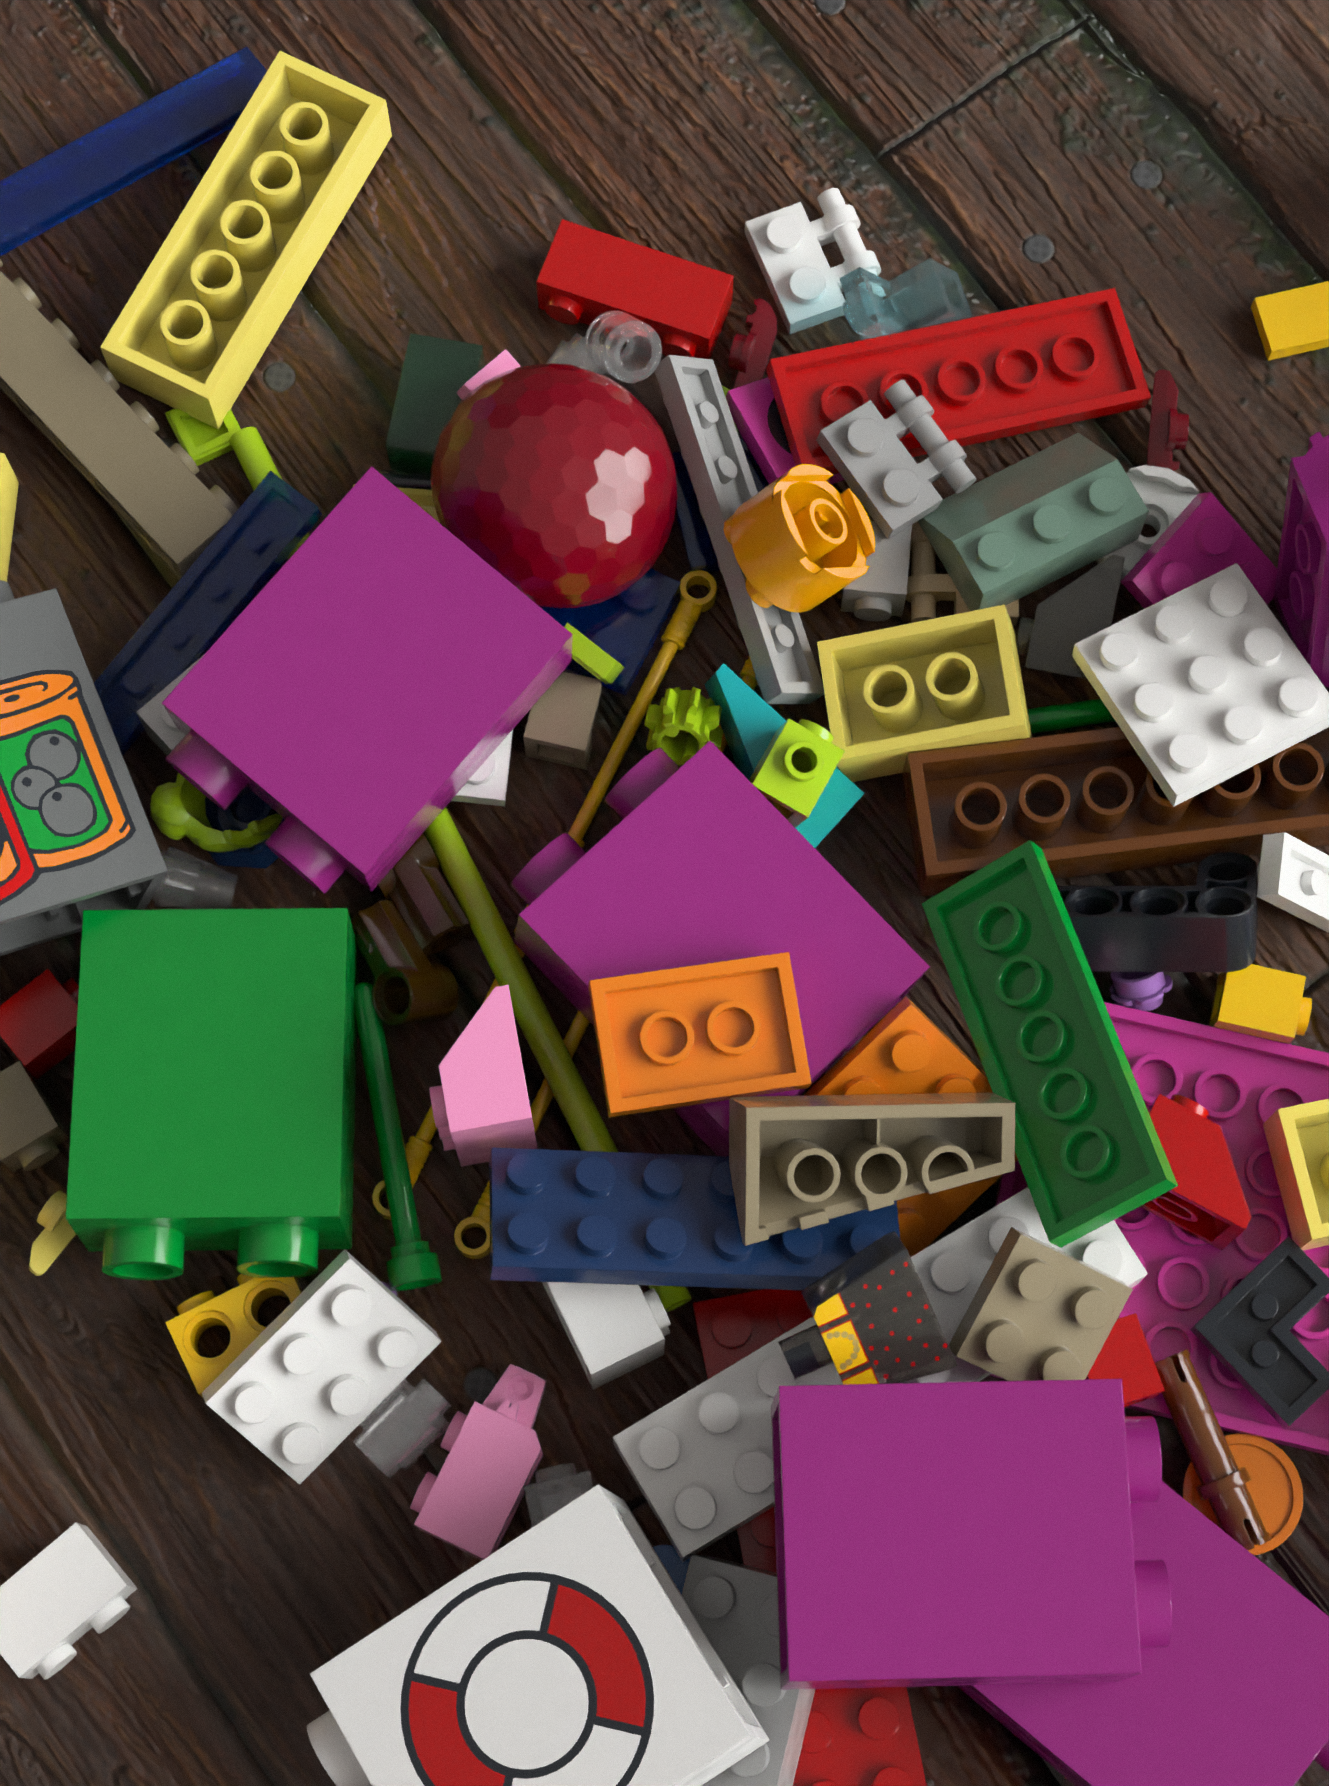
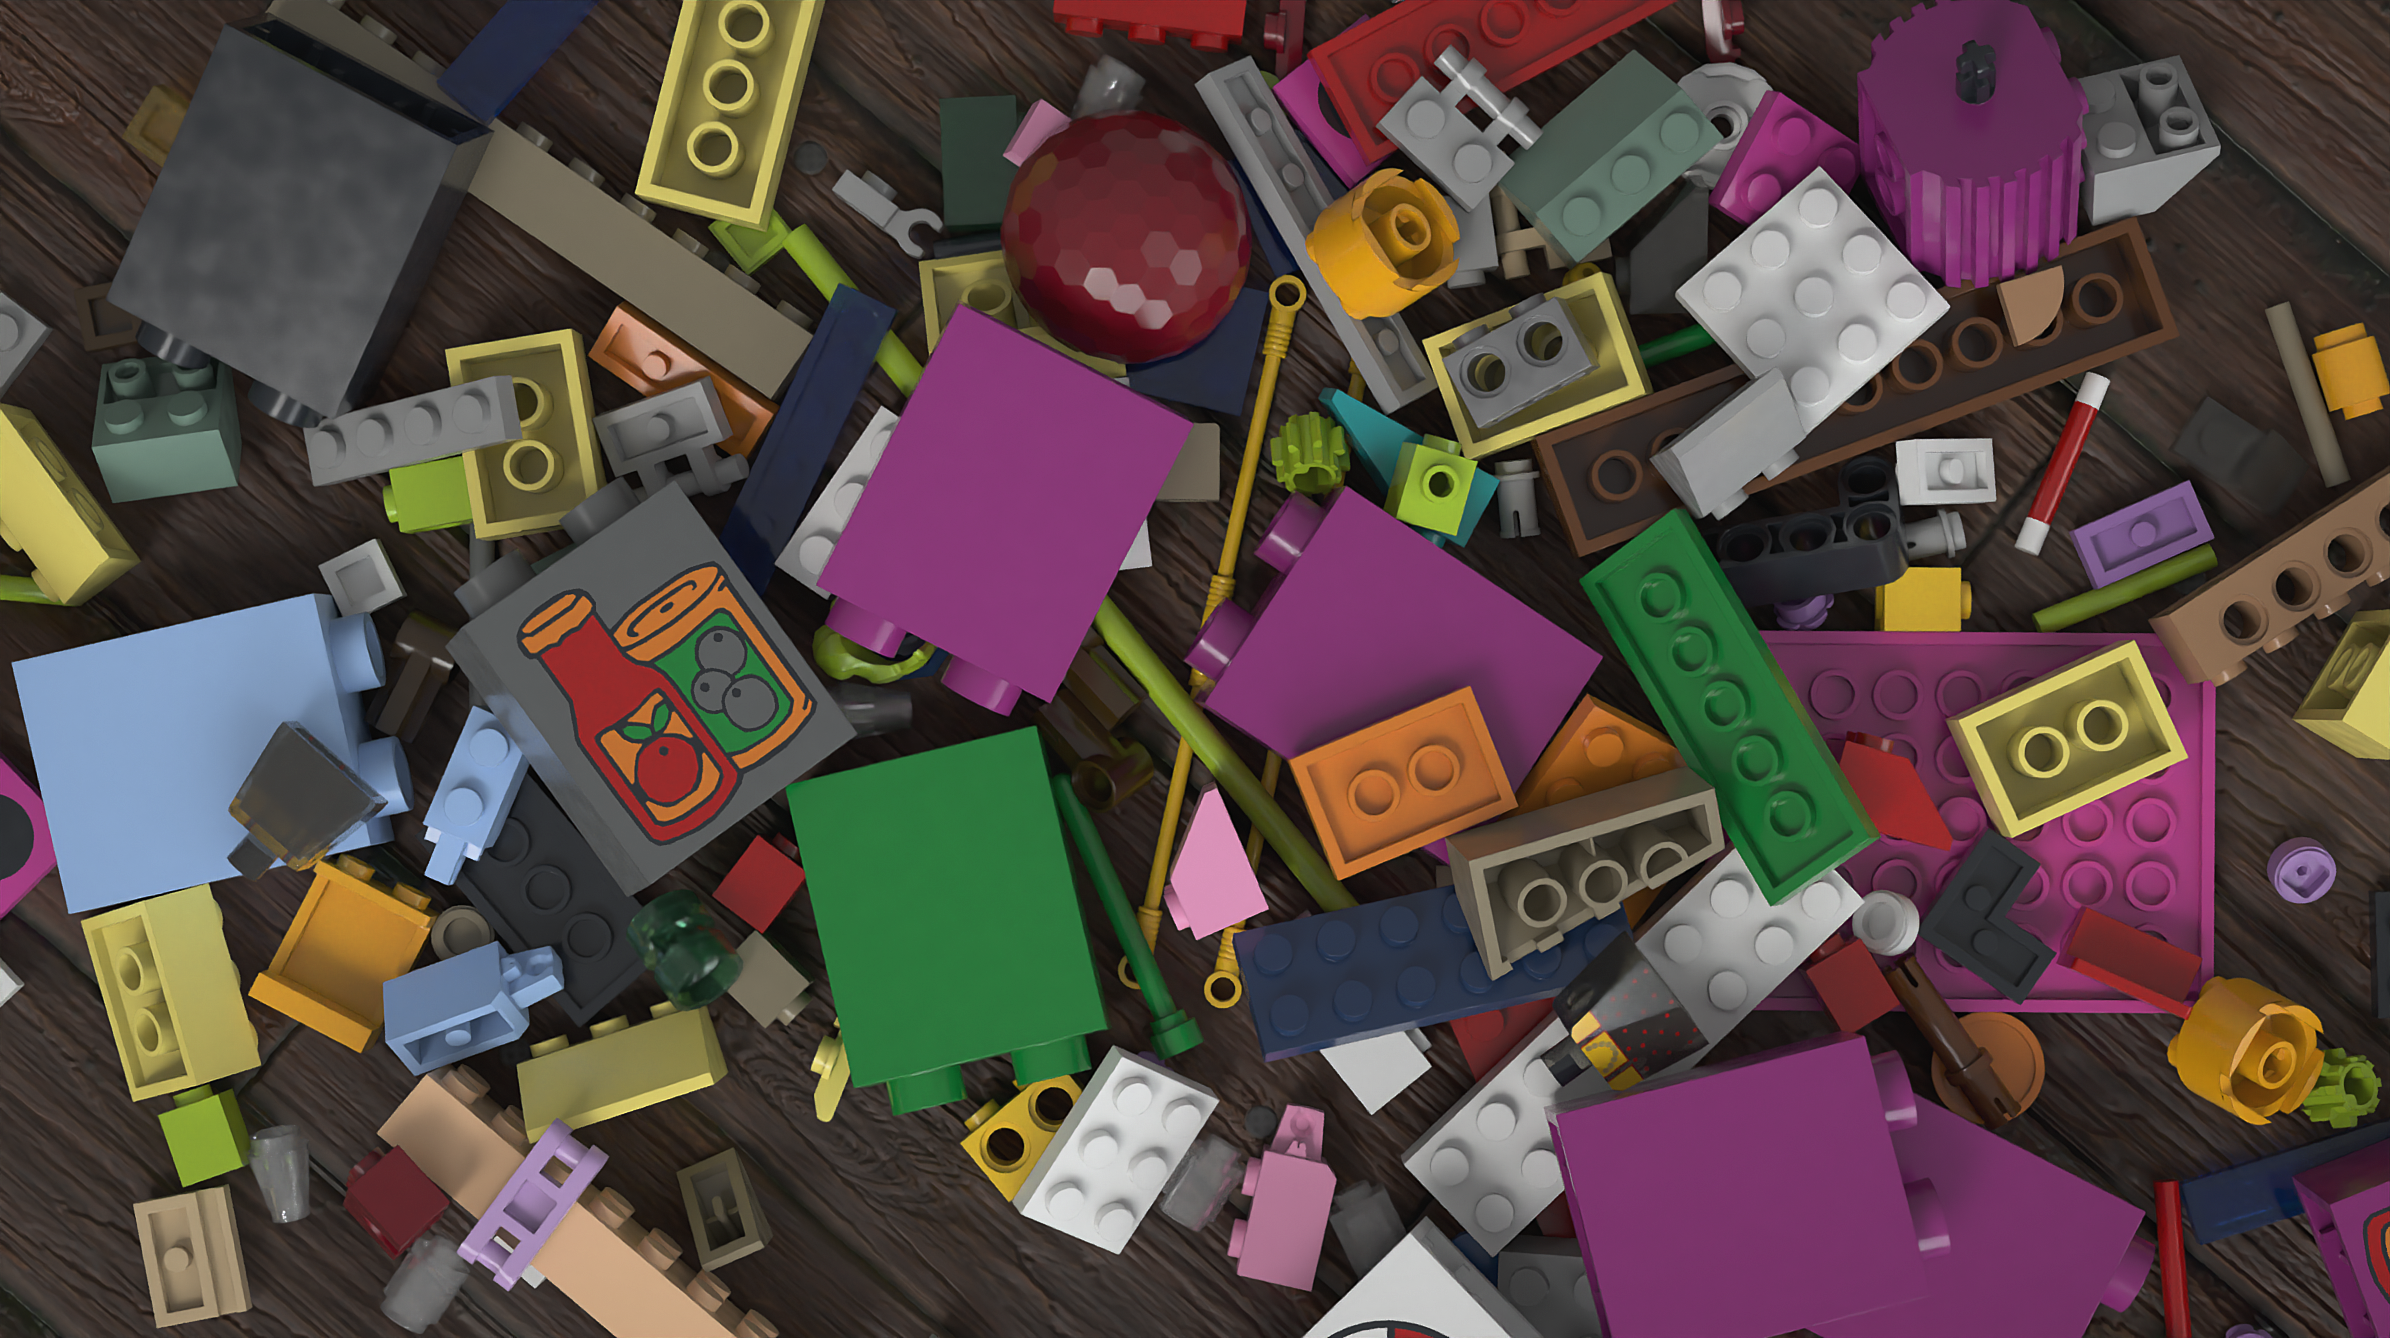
camera: 15 degrees left, 15 degrees up
lime tile [564,623,625,685] -> none
clear brick [585,311,662,383] -> none
dark tan plate [947,1227,1133,1381] -> none
none -> orange plate [588,300,781,460]
none -> light grey plate [592,376,749,503]
none -> light grey plate [832,170,944,259]
none -> flat silver brick [1442,293,1601,428]
none -> light grey pin [1491,459,1541,538]
none -> light grey slope [1650,367,1806,520]
none -> white tile [1852,890,1919,956]
none -> light grey pin [1905,508,1966,561]

